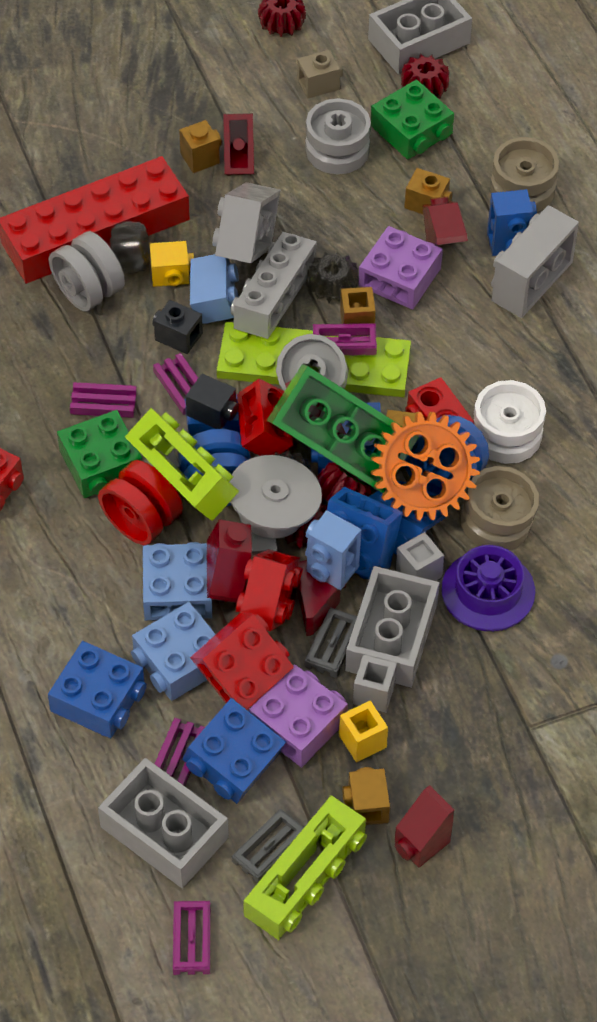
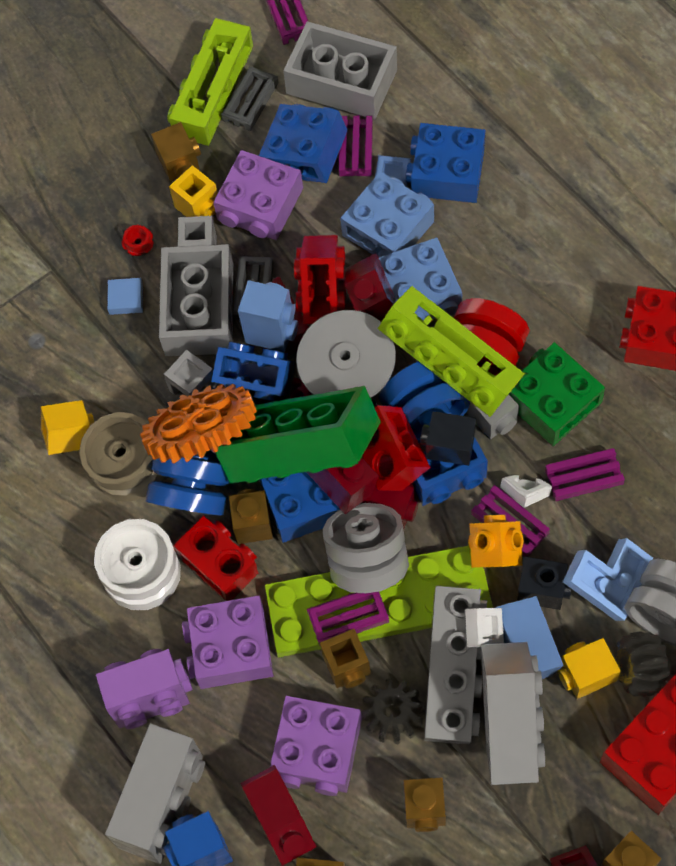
camera: 170 degrees right, 10 degrees up
red brick [190,612,294,710] -> none
dark red slope [395,785,454,868] -> none
dark purple piece [441,545,535,631] -> none
none -> yellow brick [41,400,94,455]
none -> medium lavender brick [96,649,193,729]
none -> medium blue tile [107,278,143,315]
none -> red plate [122,225,154,256]
none -> medium lavender brick [182,595,274,689]
none -> medium blue tile [375,155,411,187]
none -> pearl gold brick [404,778,446,832]
none -> white tile [465,608,504,648]
none -> light orange brick [468,515,524,568]
none -> white tile [500,475,552,508]
none -> light blue plate [563,538,653,621]

